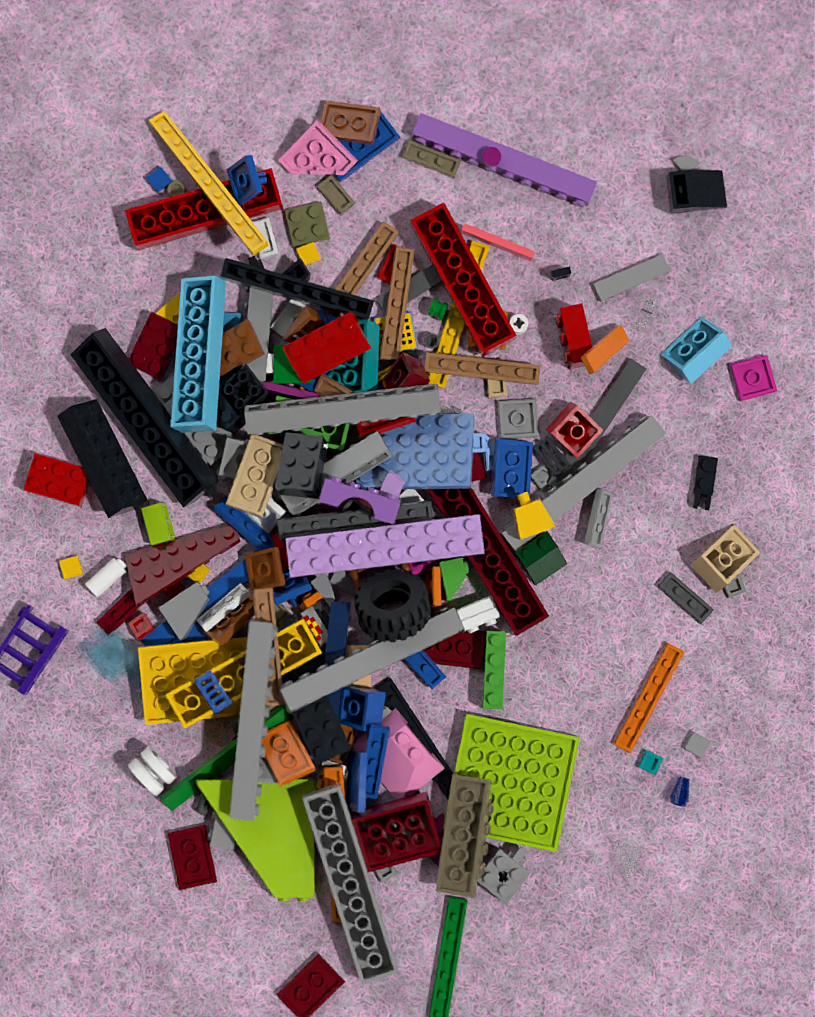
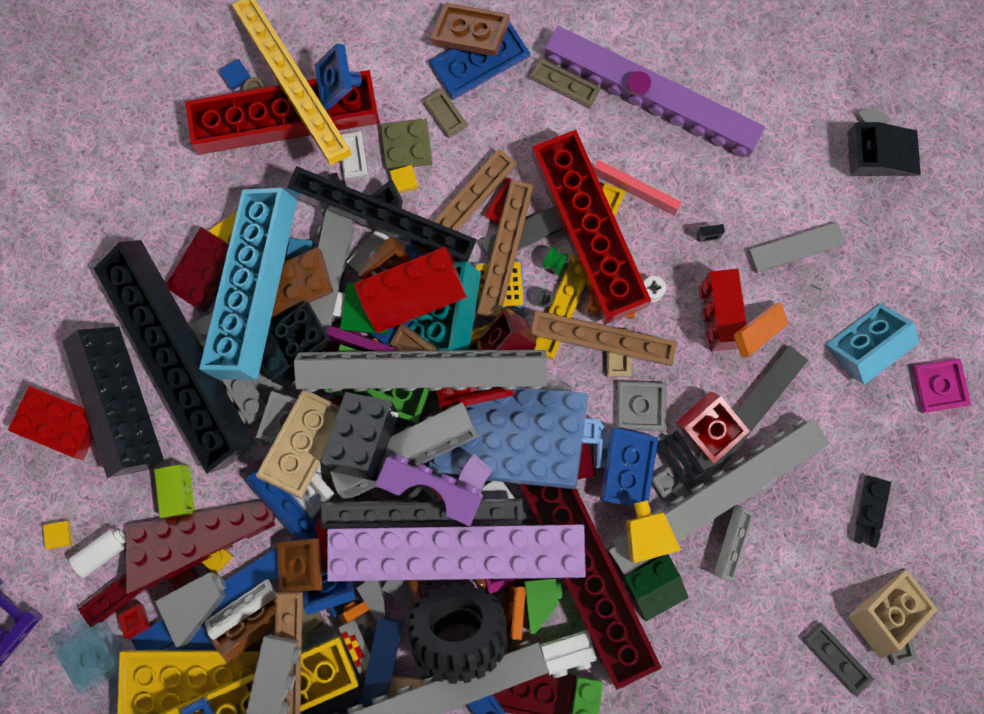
camera: 10 degrees right, 5 degrees down
bright pink plate [278,120,358,175] -> none

